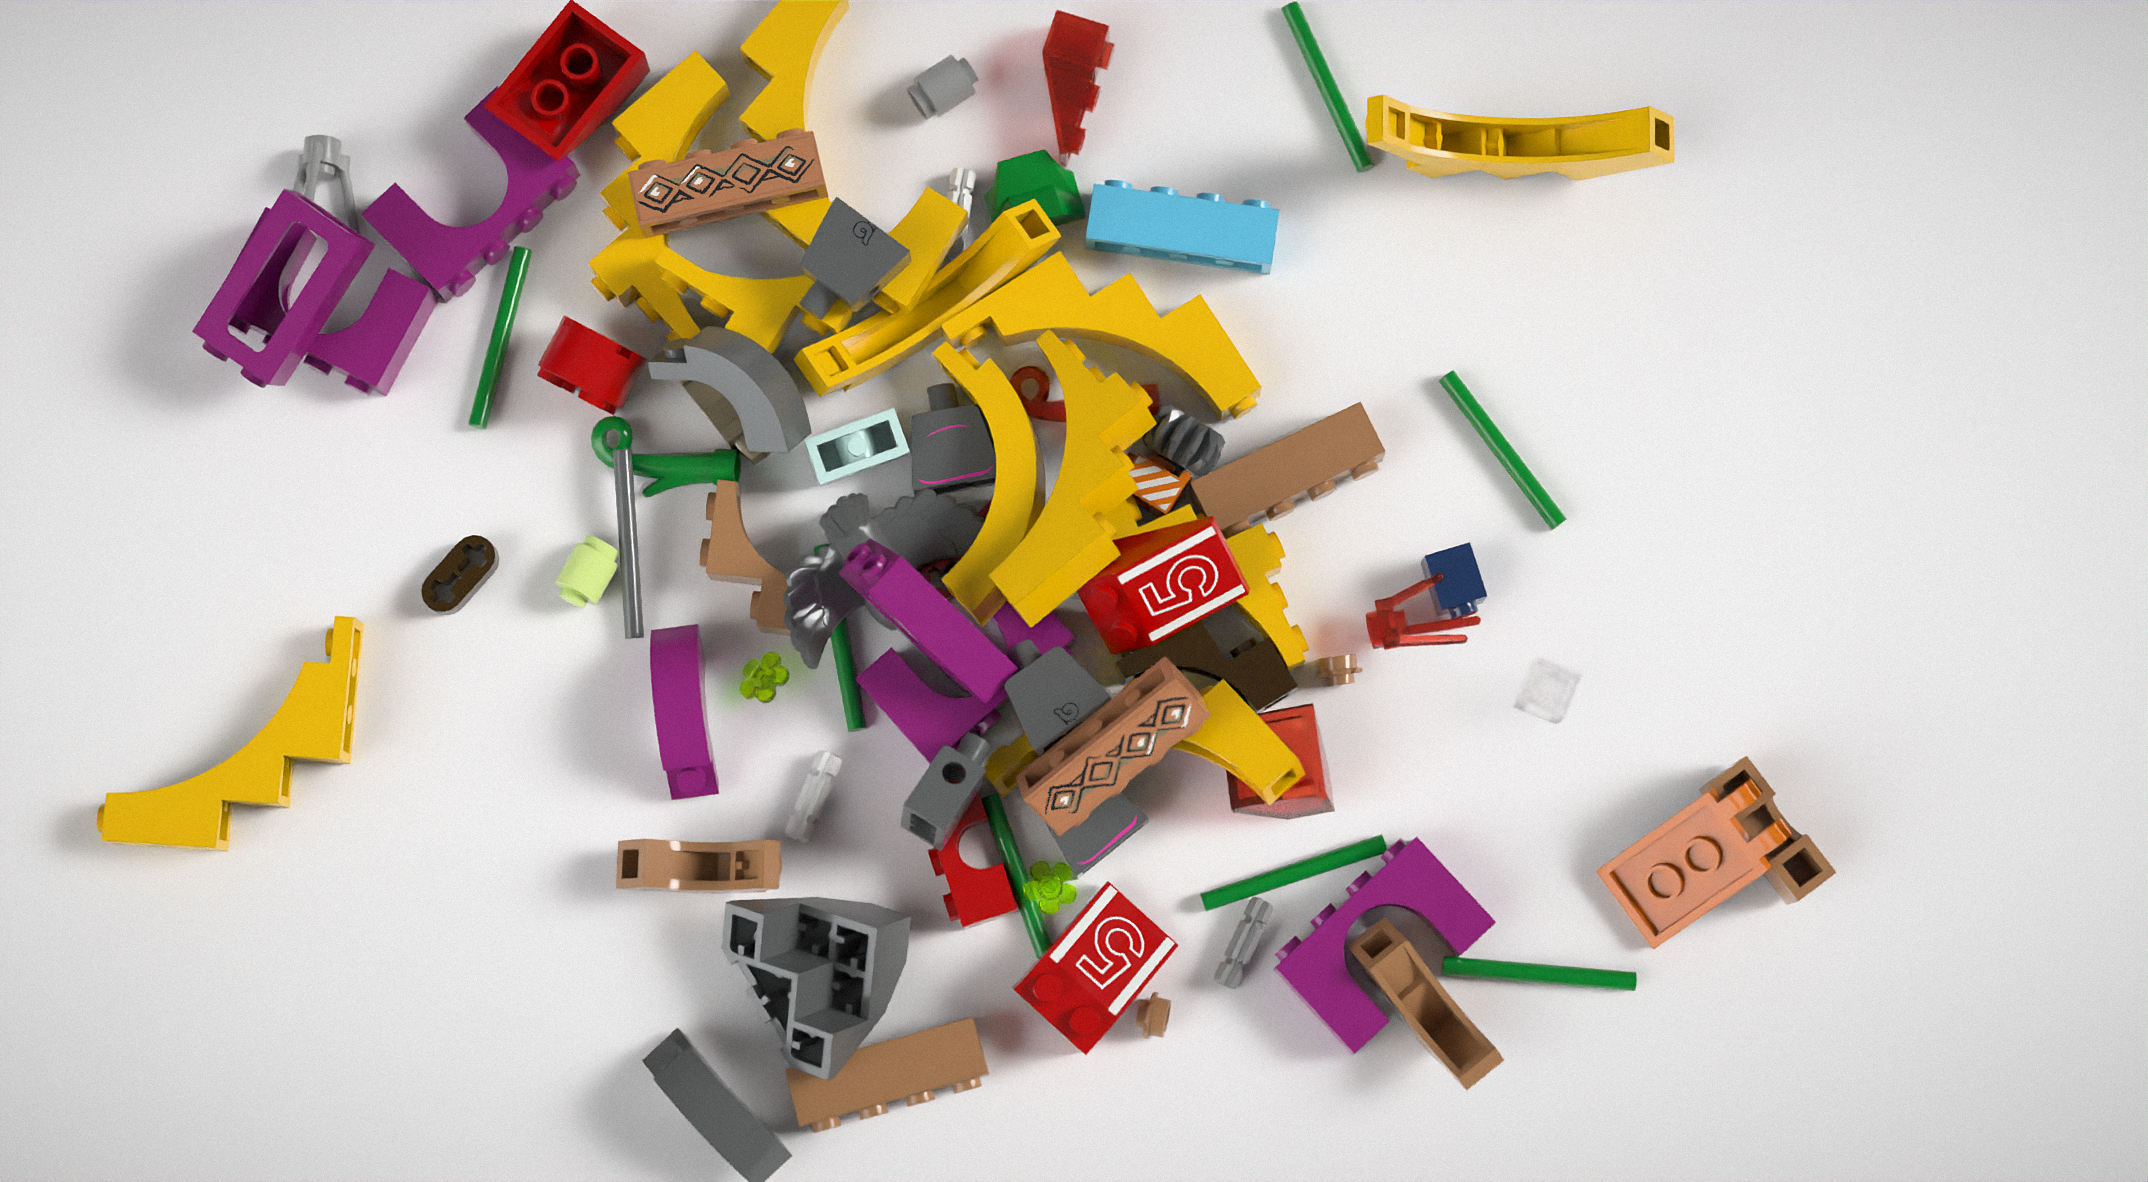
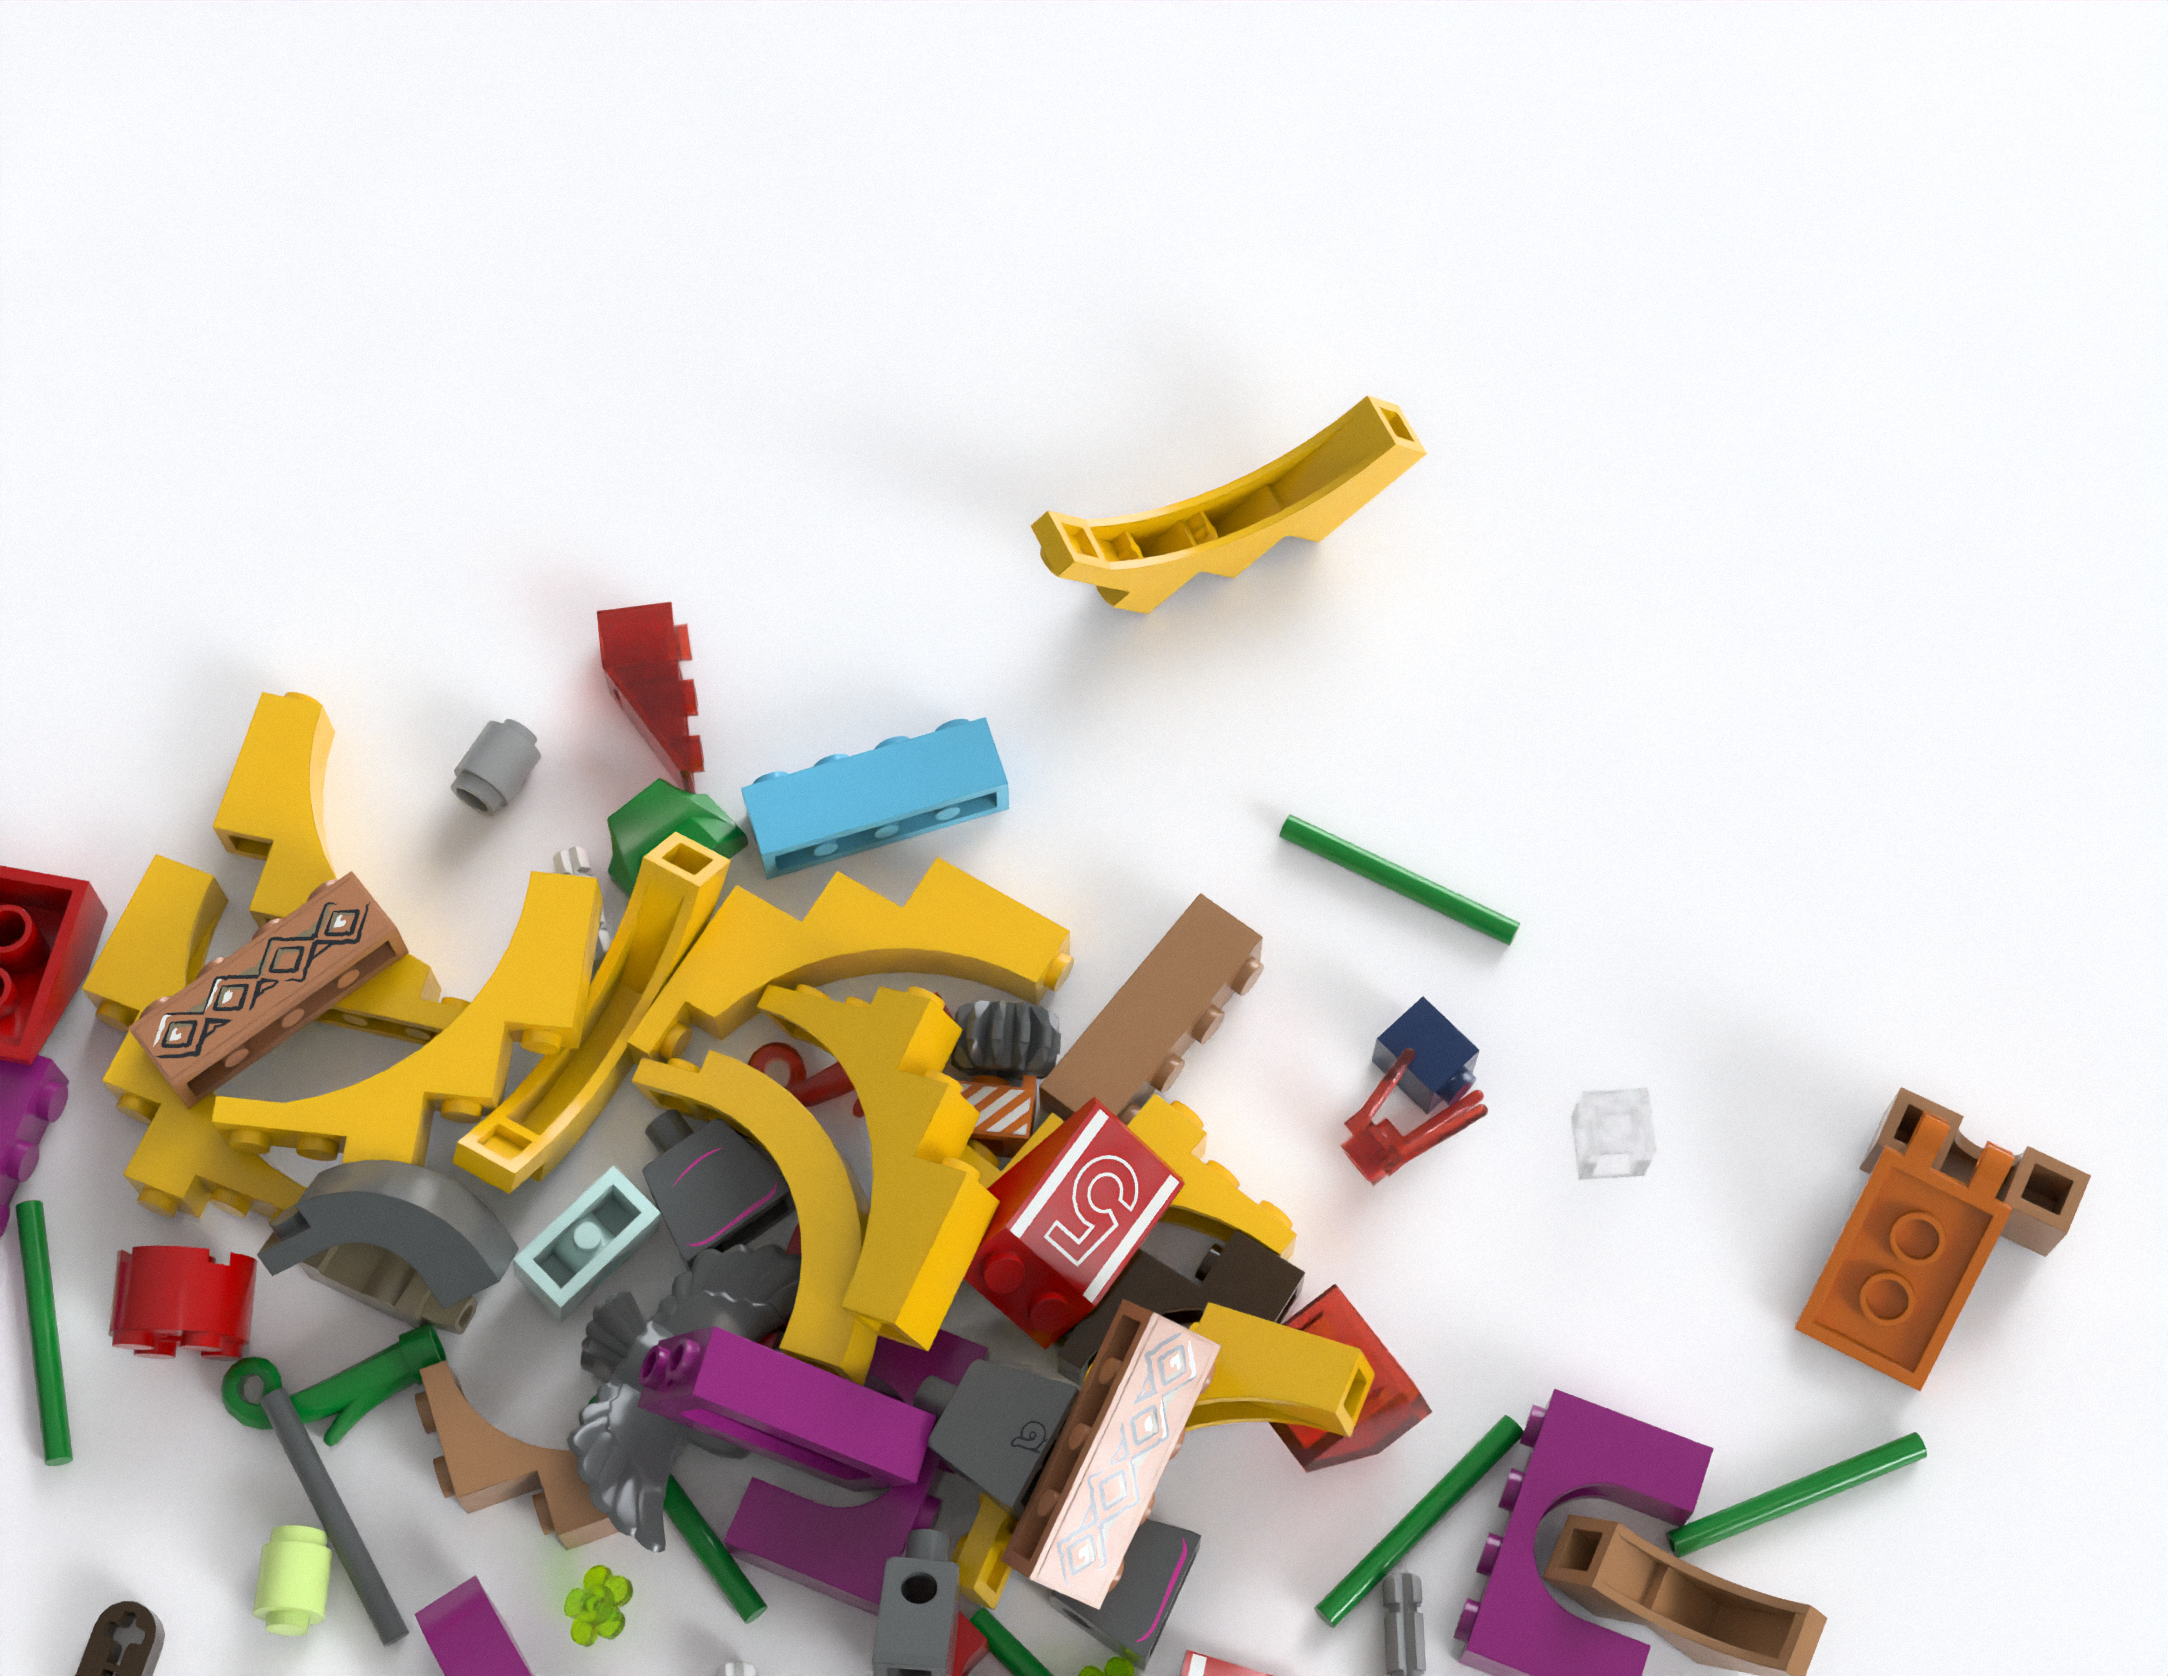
camera: 30 degrees left, 15 degrees down
dark grey torso [799,197,912,320] -> none
green bar [1281,1,1375,173] -> none
medium nougat plate [1316,654,1363,687] -> none

